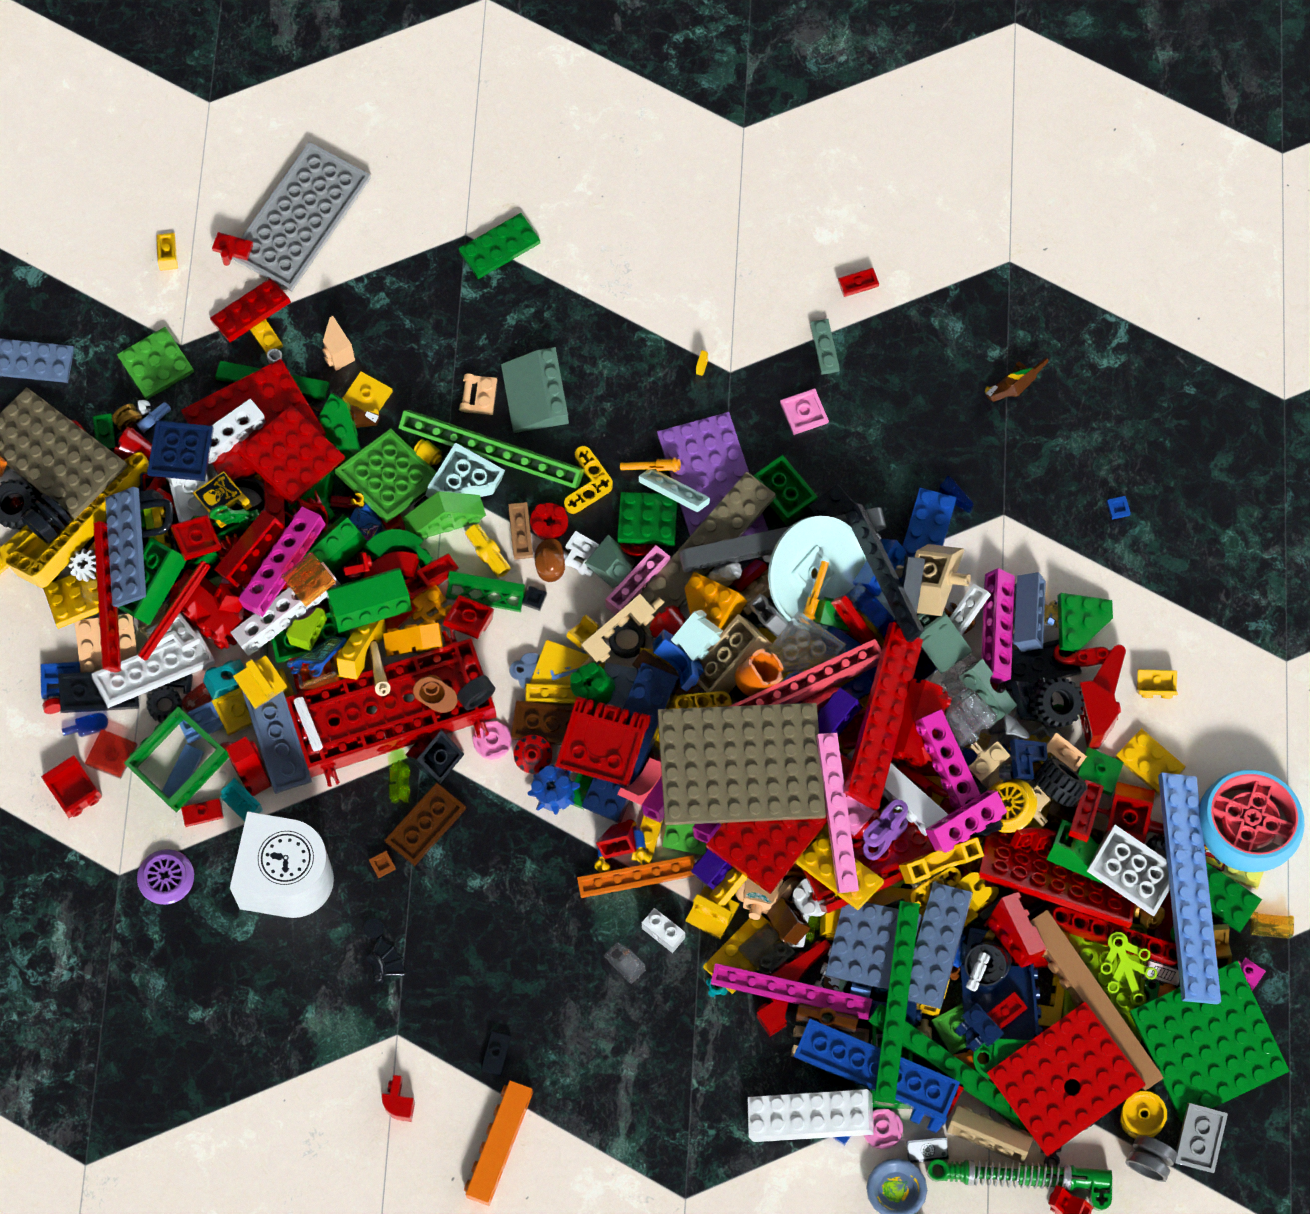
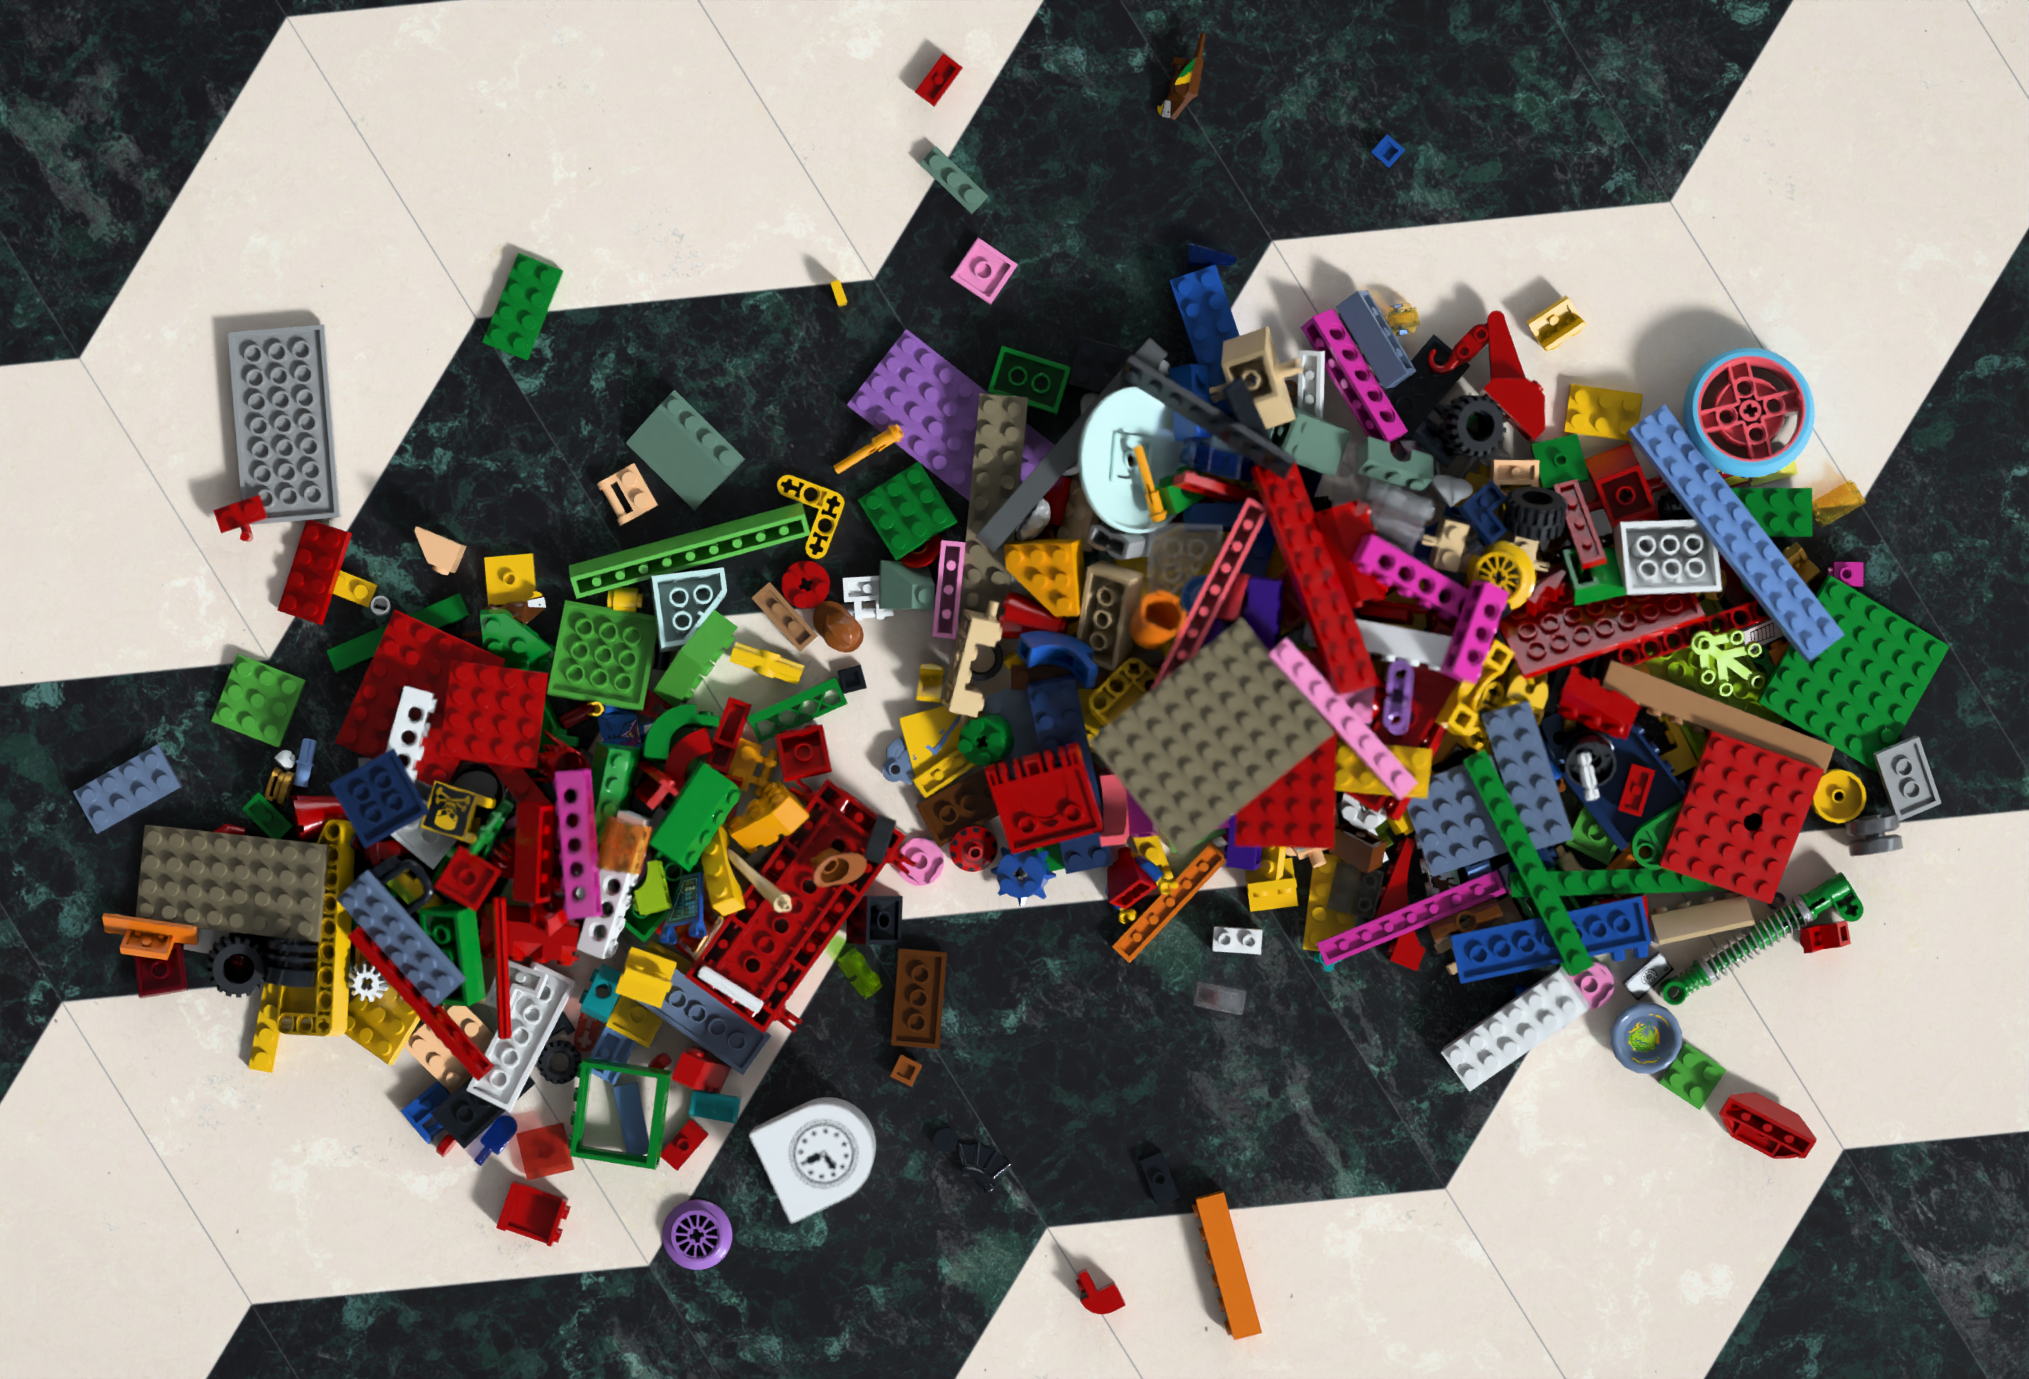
camera: 35 degrees left, 20 degrees up
yellow slope [157,233,178,271] -> none
light aqua plate [639,469,710,512] -> none
light aqua hips [671,610,723,661] -> none
dark blue plate [955,1003,1004,1052] -> none
green plate [1057,593,1113,652] -> none

